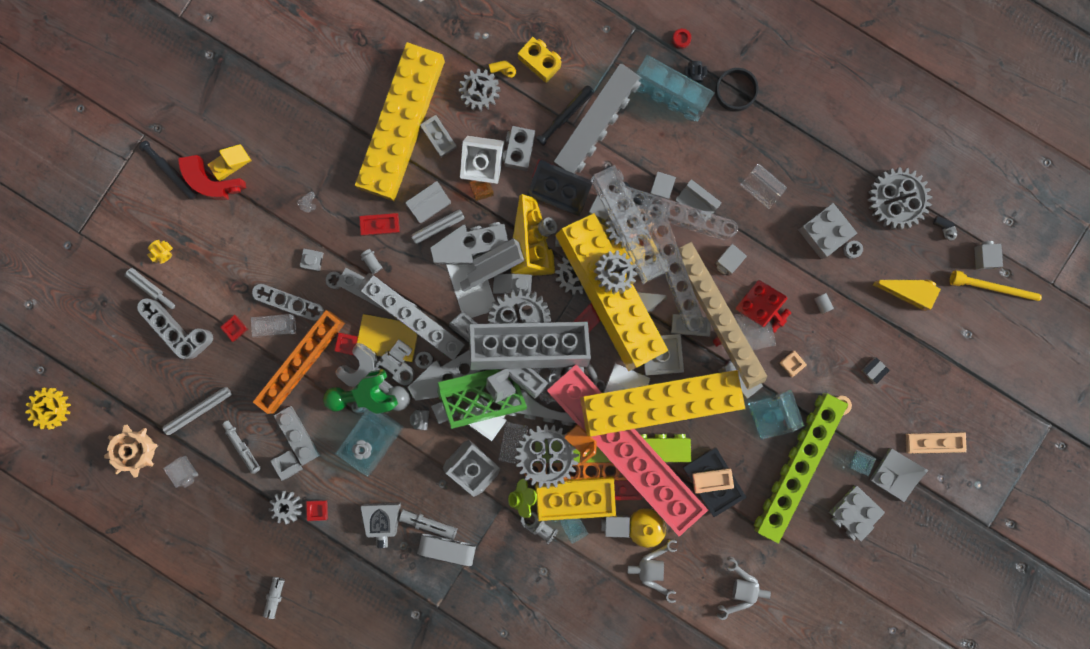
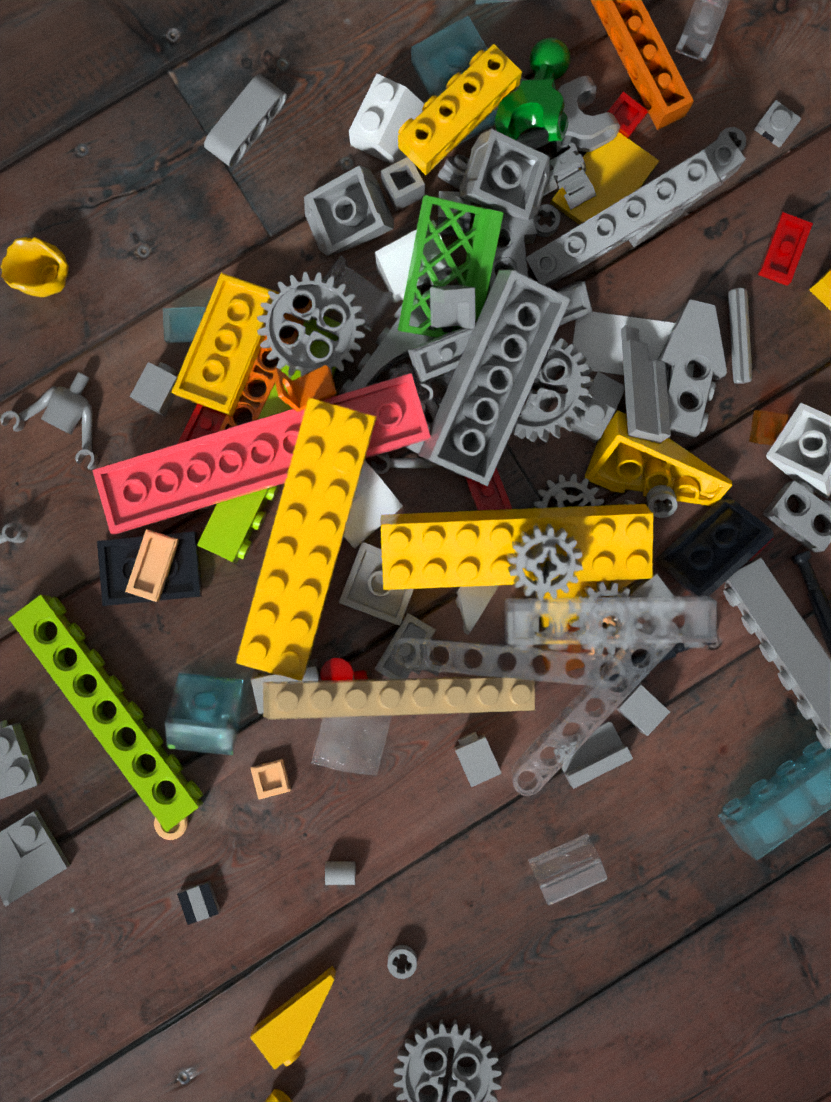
camera: 110 degrees right, 0 degrees up
light grey beam [252,284,325,321] -> none
light grey plate [352,440,372,460] -> none
light grey pin [361,249,383,274] -> none
light grey torso [361,503,401,548] -> none
light grey pin [399,509,458,540] -> none
light grey panel [405,181,451,223] -> none
lime plate [508,479,537,518] -> none
light grey connector [521,510,558,545] -> none
yellow cylinder [629,508,667,548] -> none
black gear [684,61,707,84] -> none
black tyre [715,68,759,112] -> none
red plate [735,280,791,333] -> none
light grey brick [798,203,857,259] -> none
clear light blue plate [849,450,876,476] -> none
light nougat tile [906,433,966,453] -> none
none -> yellow hair [1,237,69,297]
none -> red tile [320,658,354,681]
none -> white slope [349,74,424,165]
none -> light grey brick [381,157,425,212]
none -> yellow brick [398,44,522,175]
none -> light grey slope [459,129,550,220]

